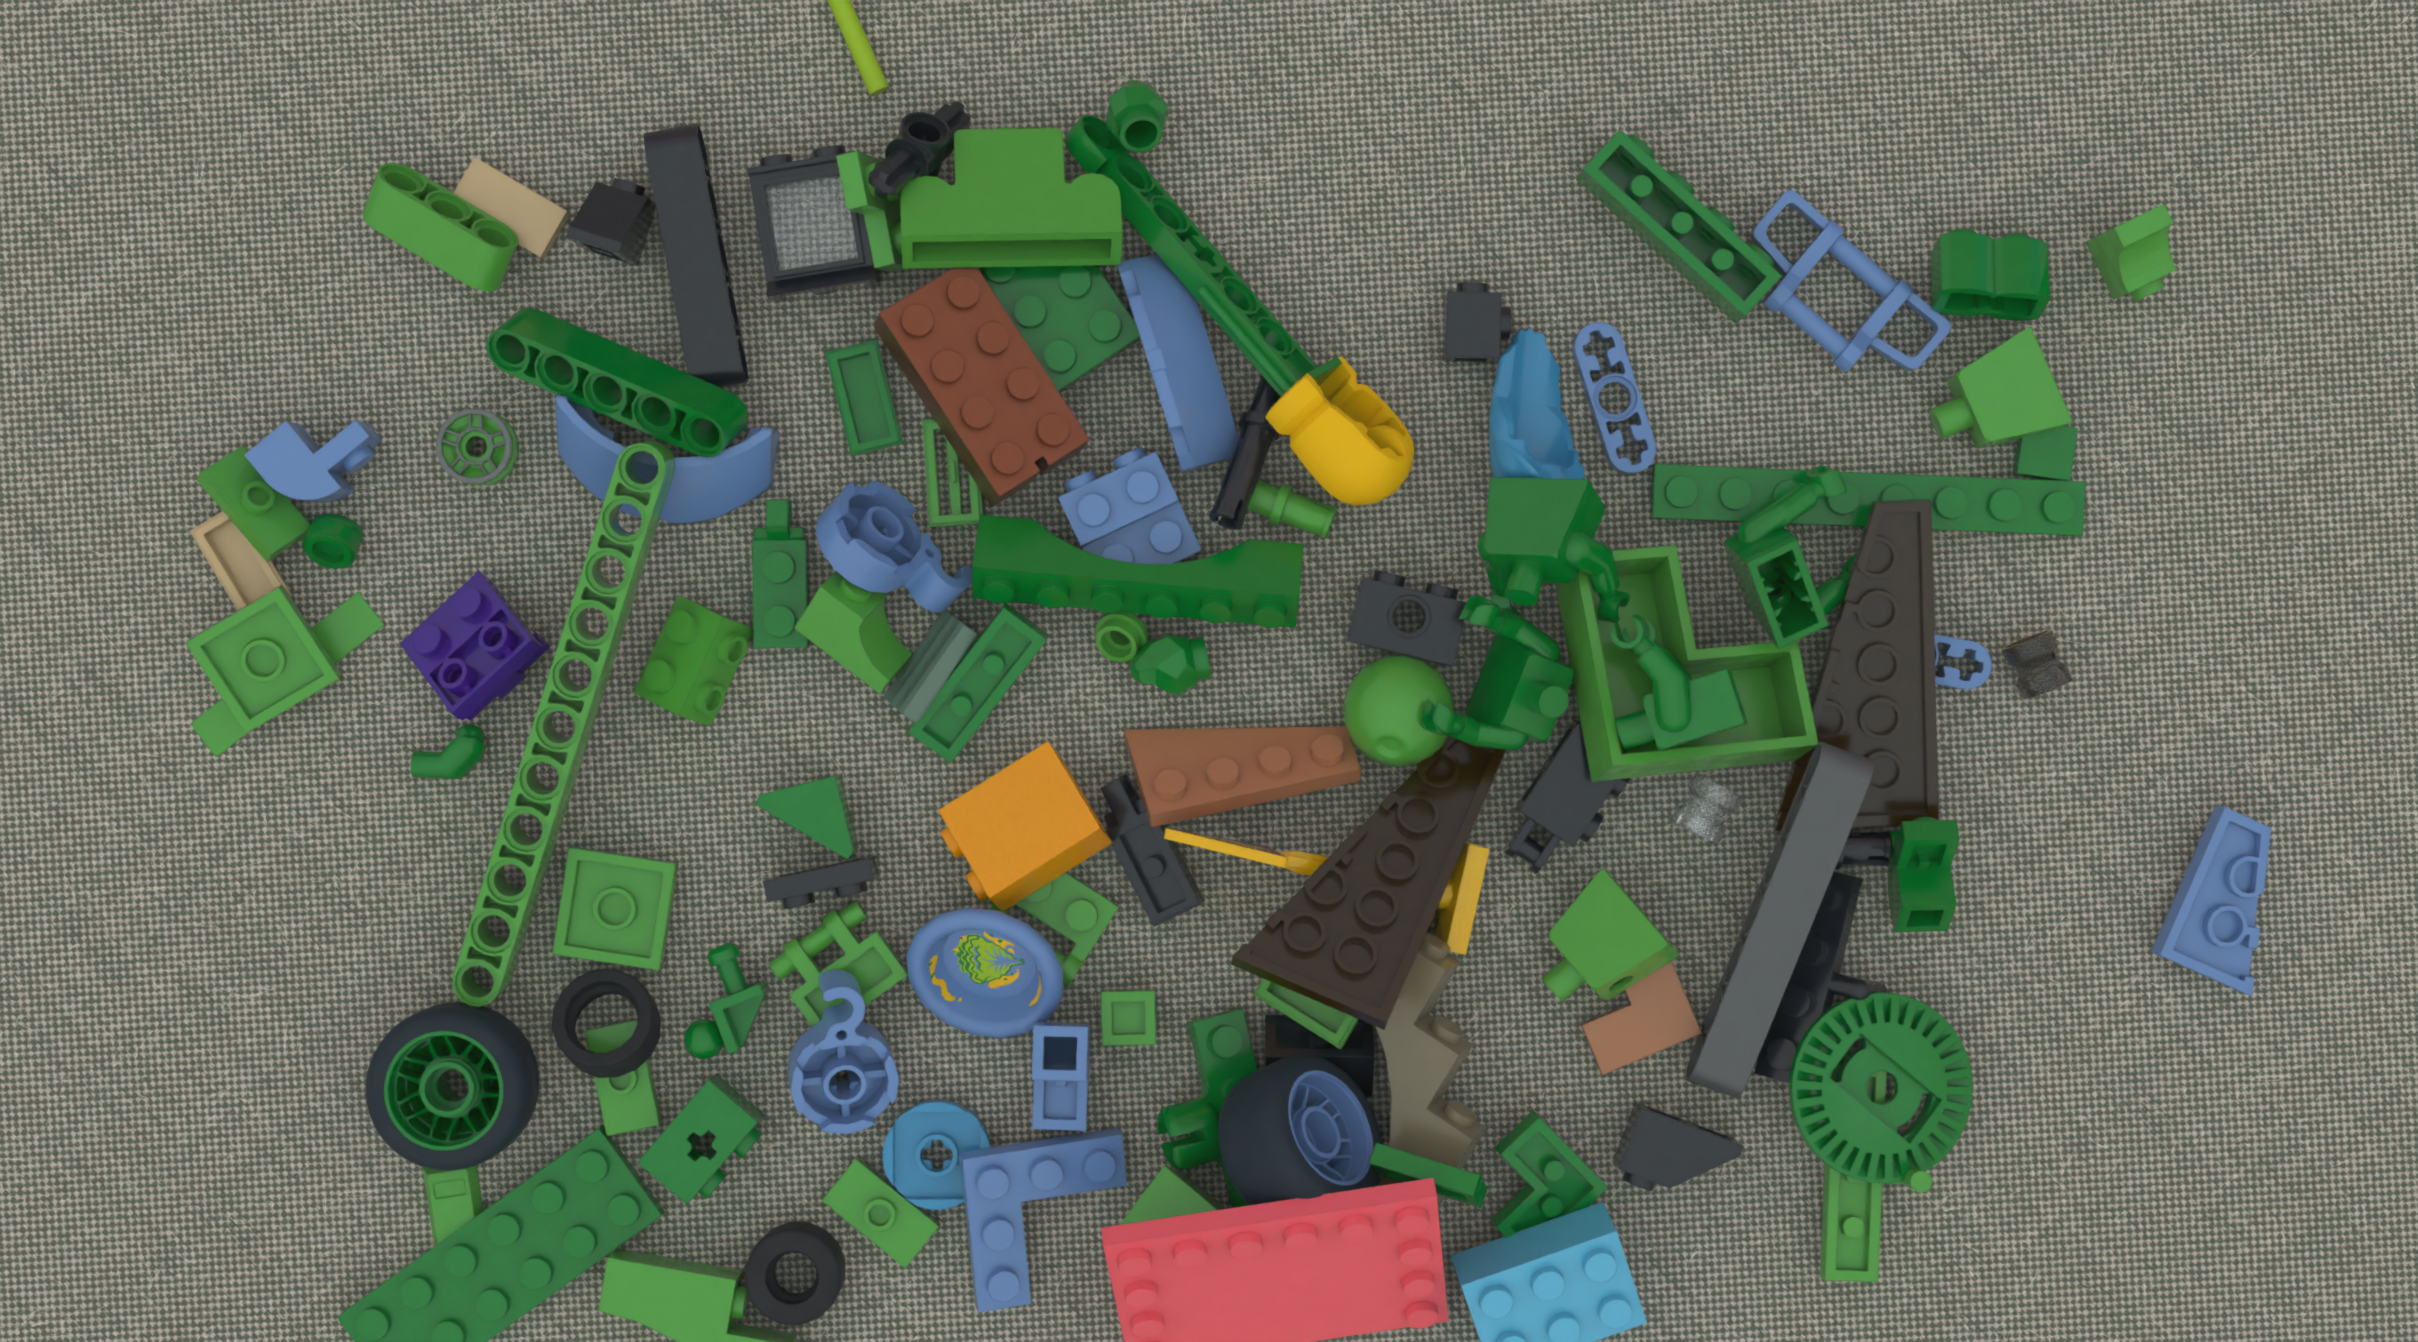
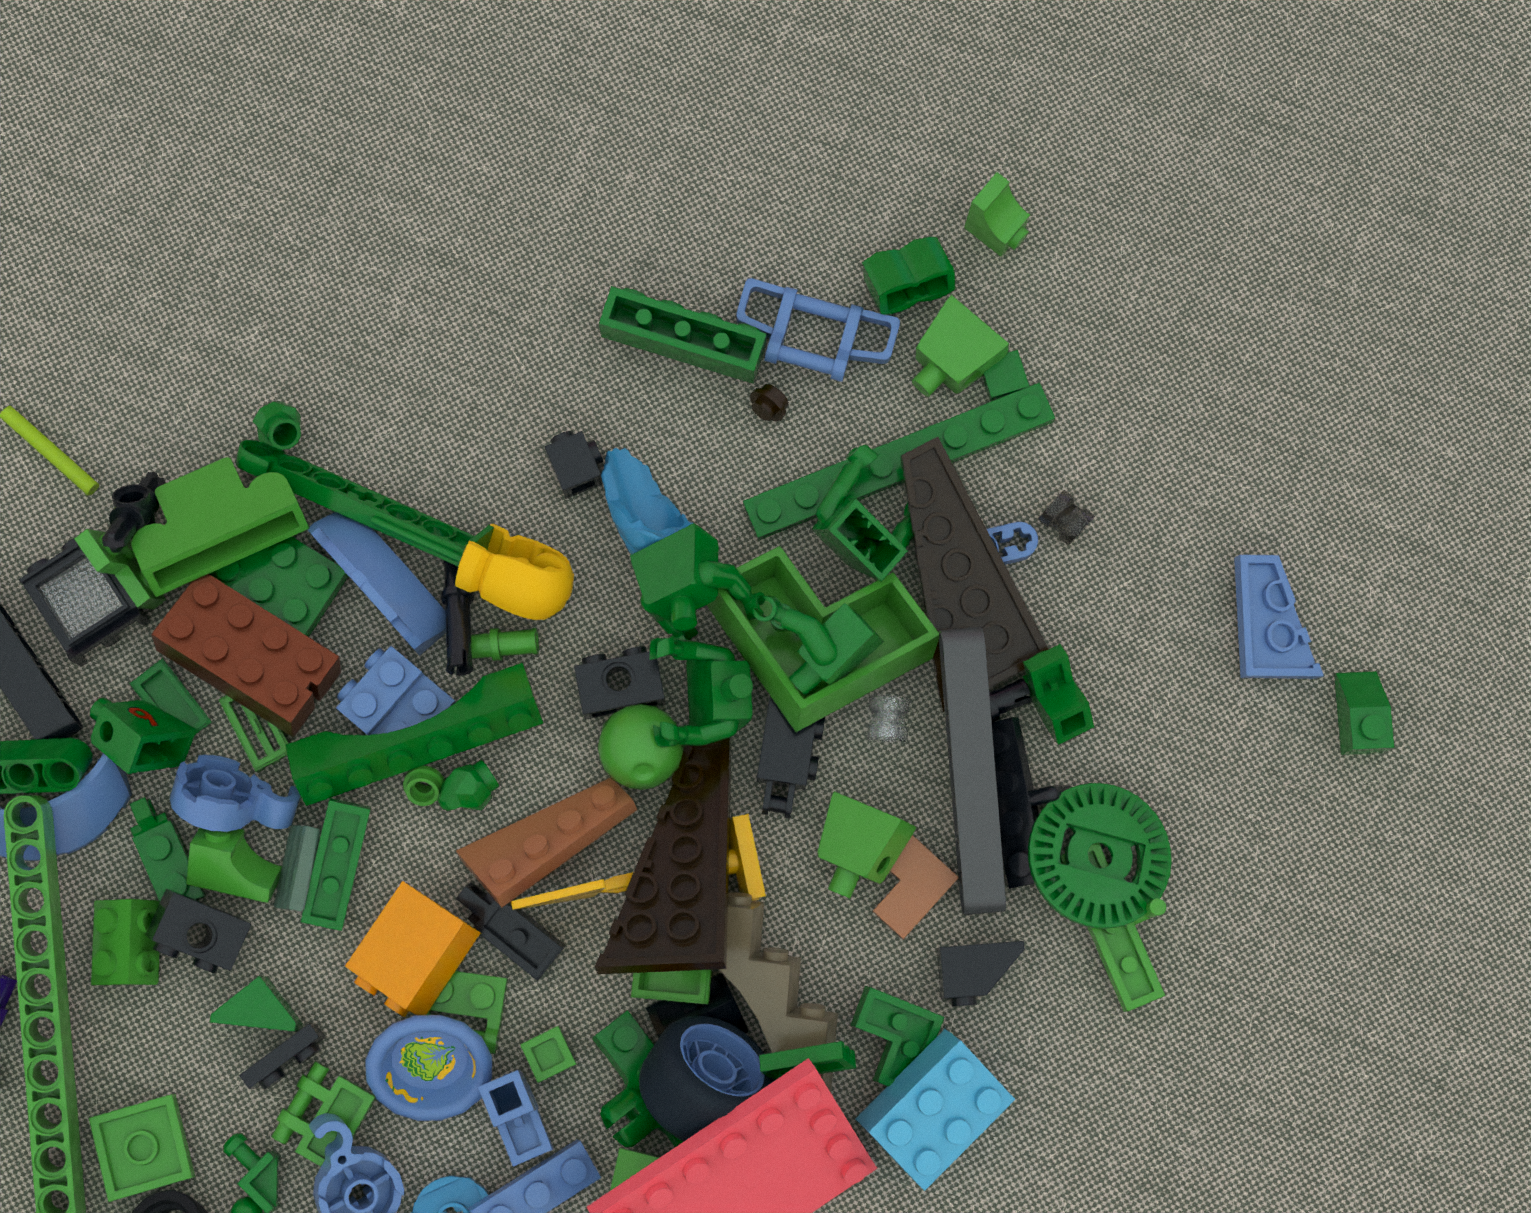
camera: 30 degrees left, 10 degrees down
medium blue beam [1572,322,1656,475] -> none
none -> green torso [90,698,197,774]
none -> black brick [145,888,251,974]
none -> dark brown plate [750,384,789,421]
none -> green slope [1334,671,1394,755]

